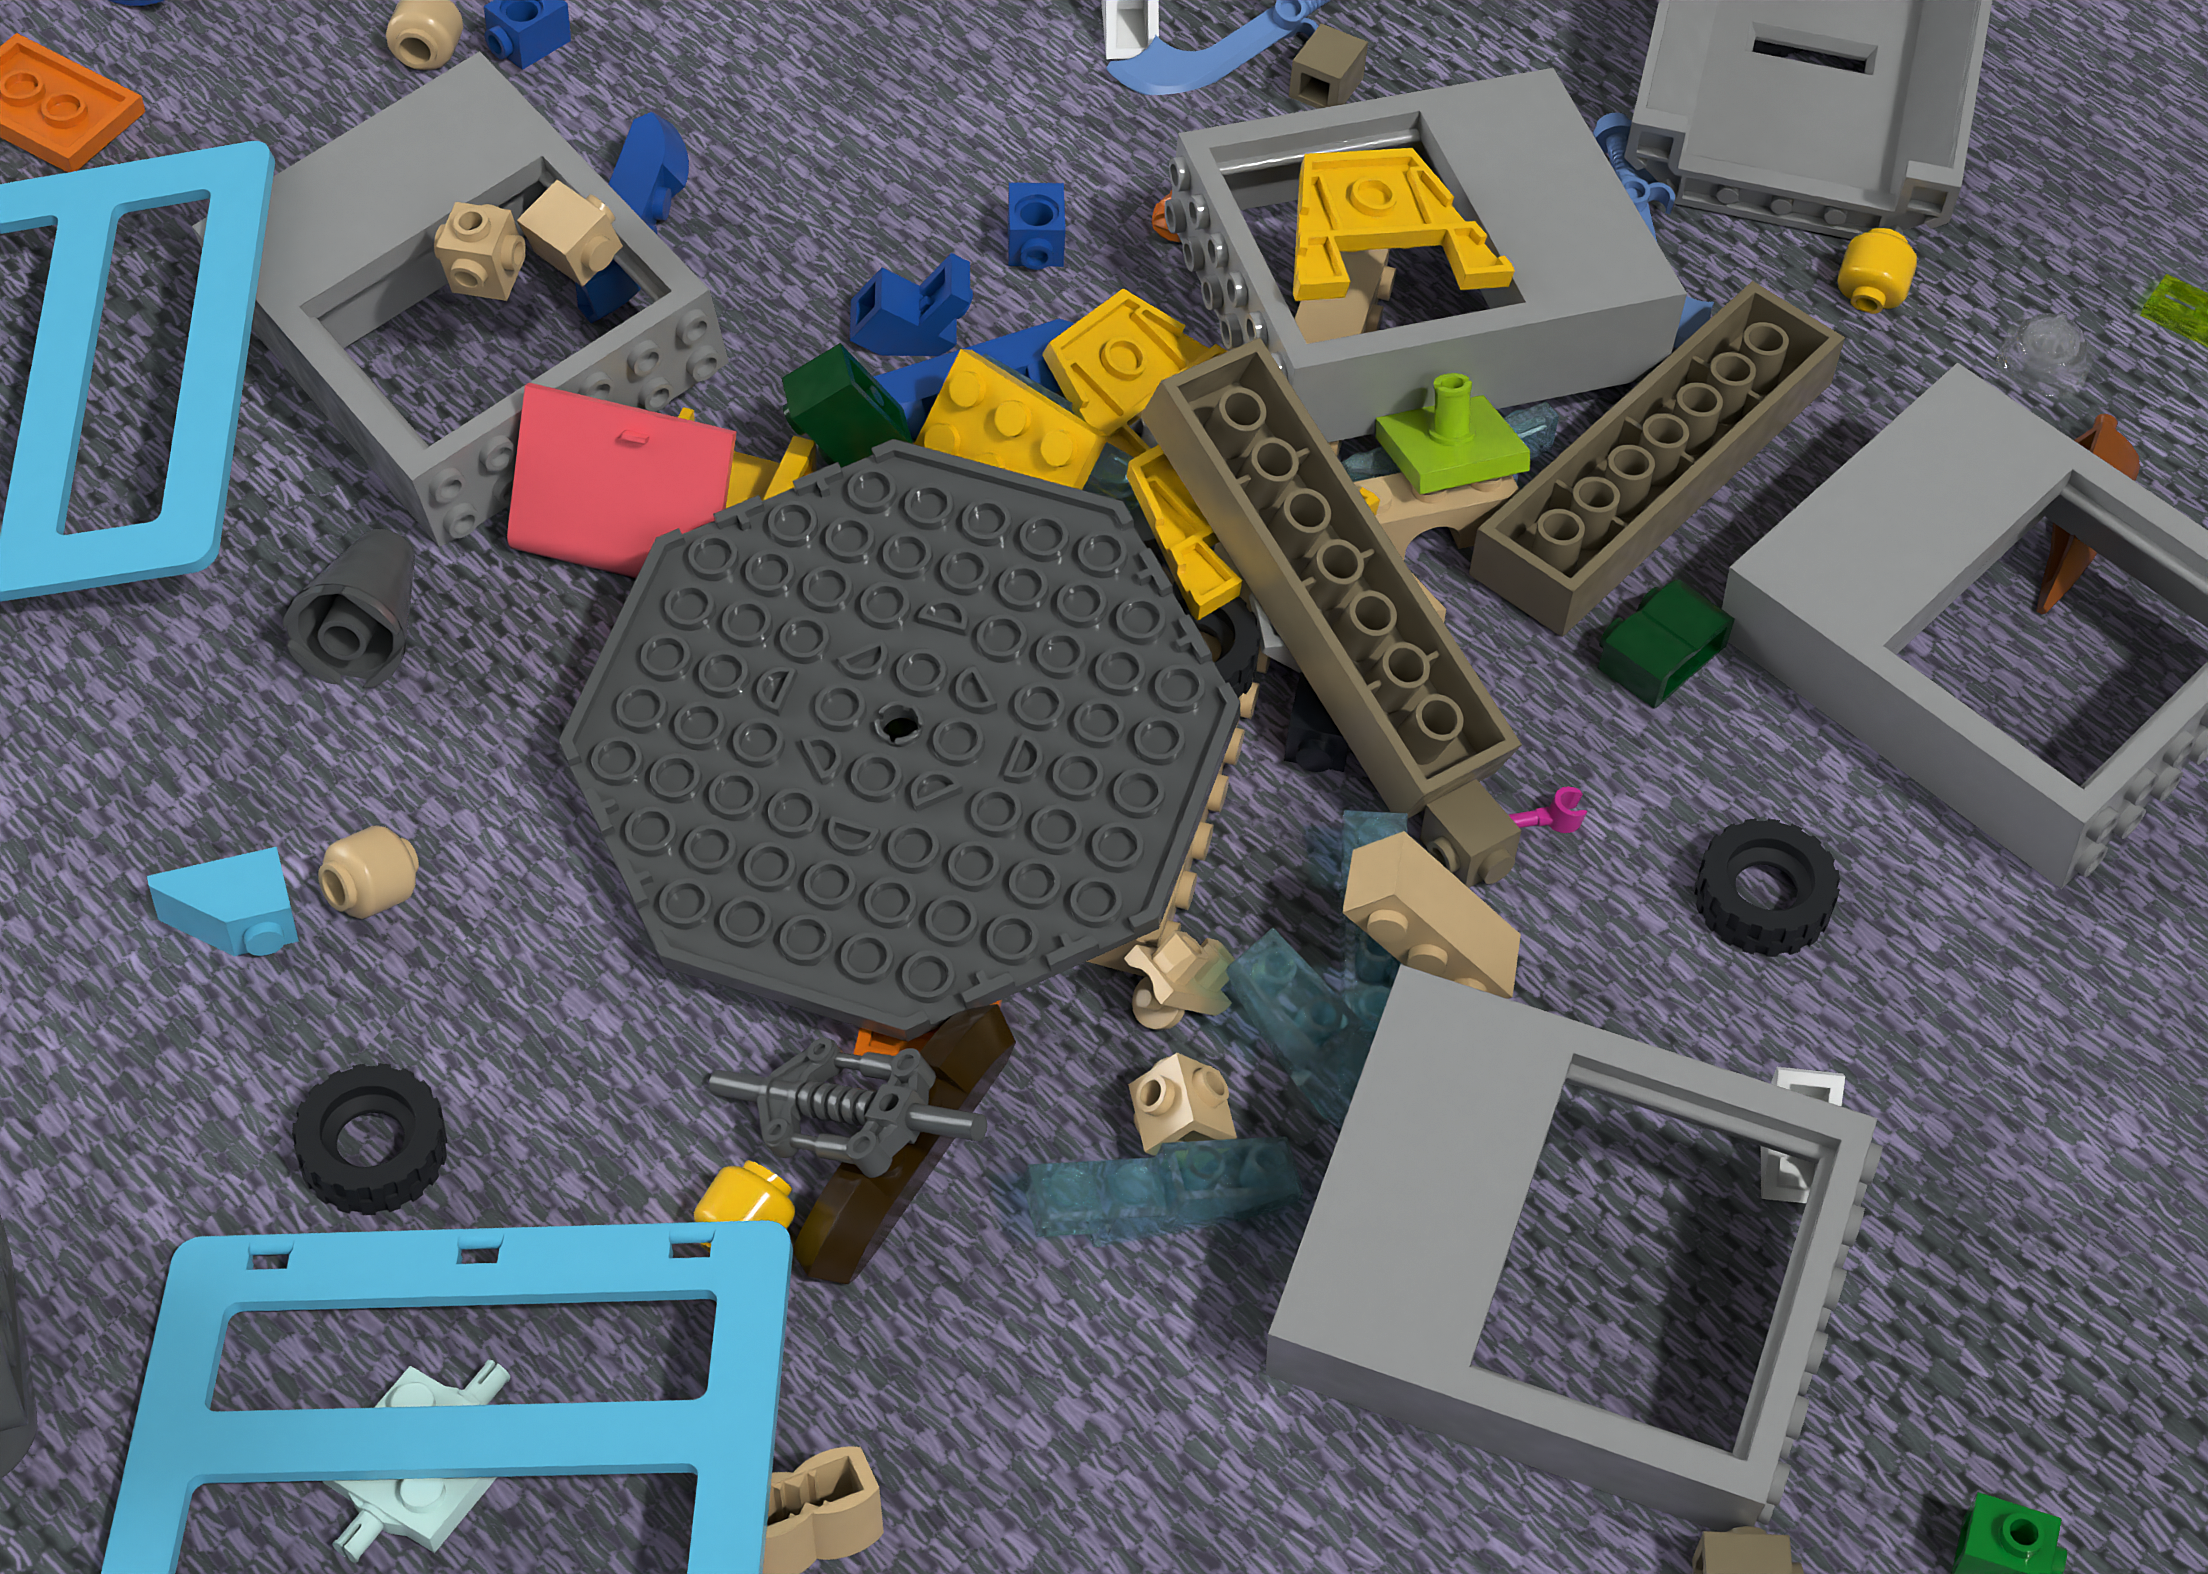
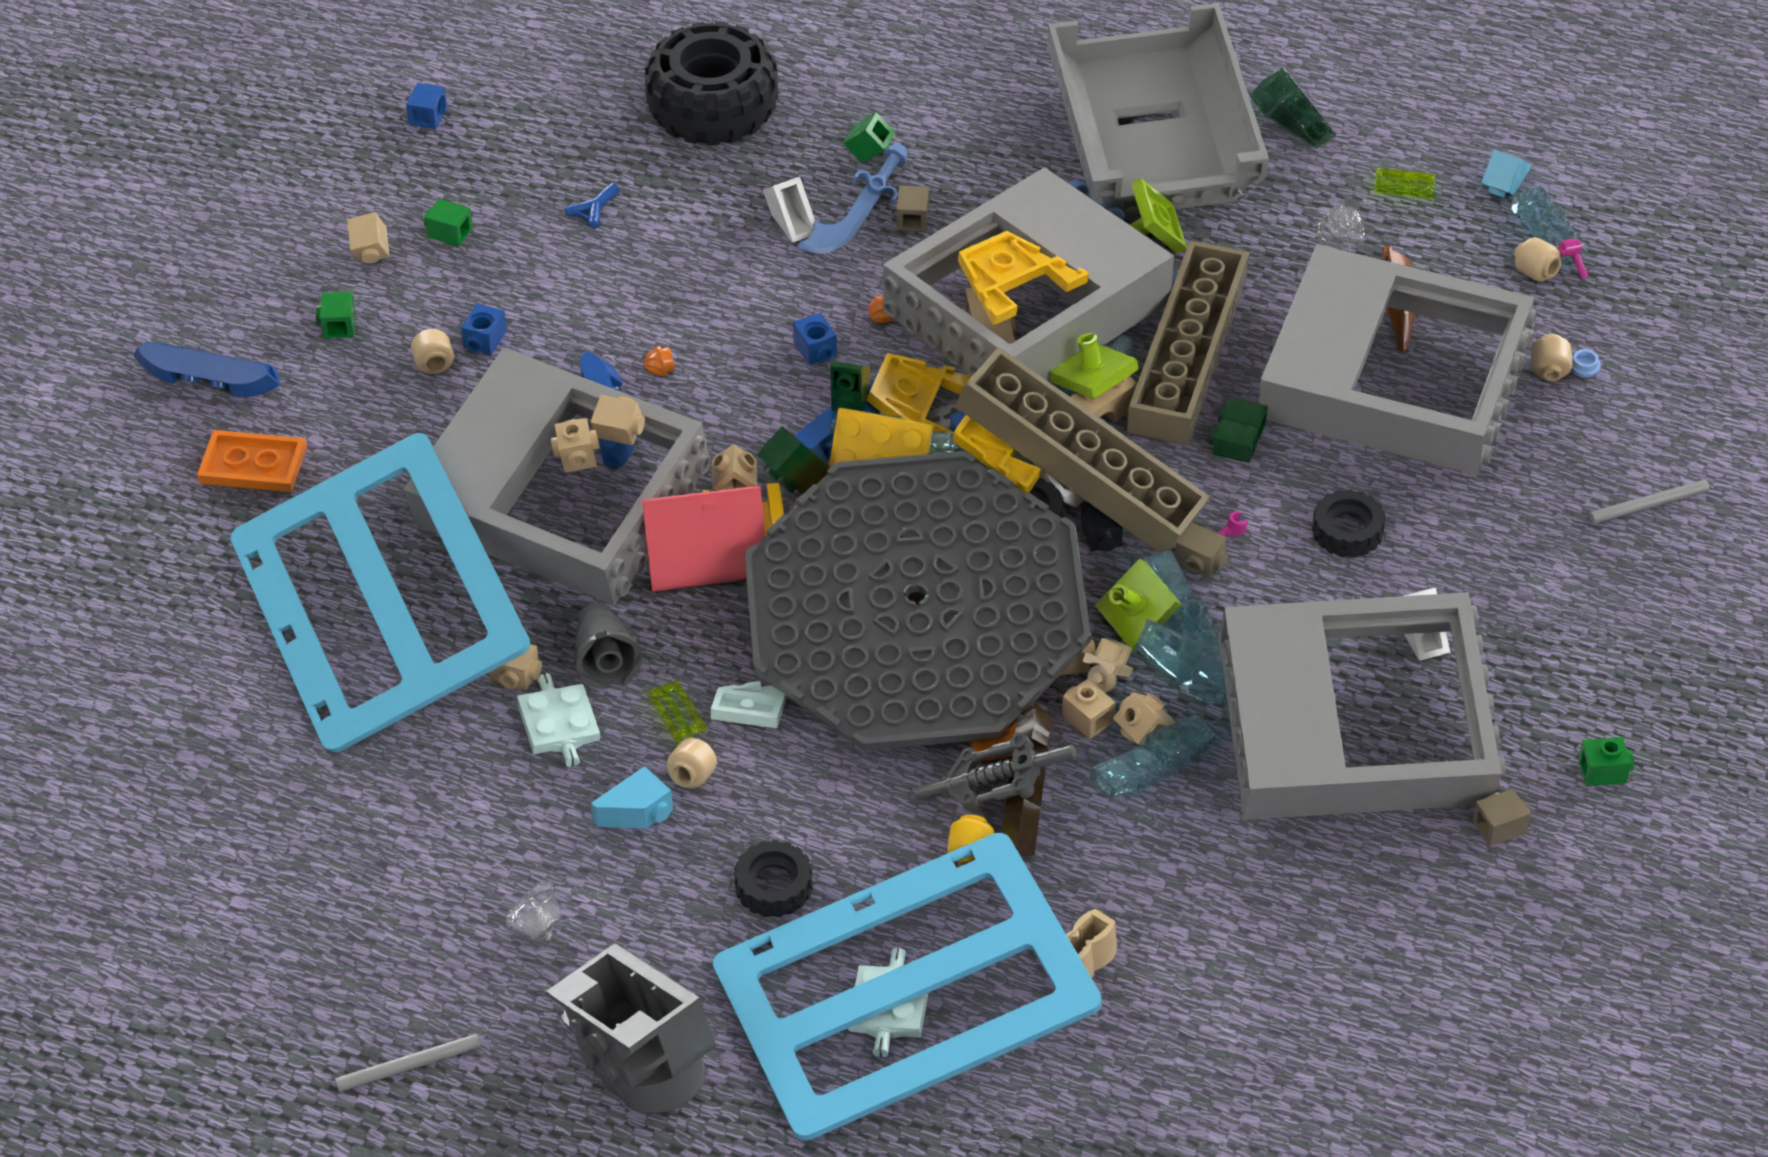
camera: 20 degrees left, 5 degrees down
blue brick [850,253,973,356] -> none
tan brick [1342,831,1521,999] -> none
yellow head [1838,228,1917,314] -> none
none -> tan brick [489,644,542,690]
none -> light aqua plate [517,673,600,767]
none -> orange plate [643,346,674,377]
none -> clear neon green tile [647,679,706,743]
none -> light aqua wing [711,681,787,729]
none -> tan brick [712,444,757,491]
none -> dark green slope [830,361,870,412]
none -> tan brick [1062,679,1116,739]
none -> lime tile [1095,559,1182,651]
none -> lime tile [1130,177,1187,253]
none -> clear green slope [1250,67,1336,148]

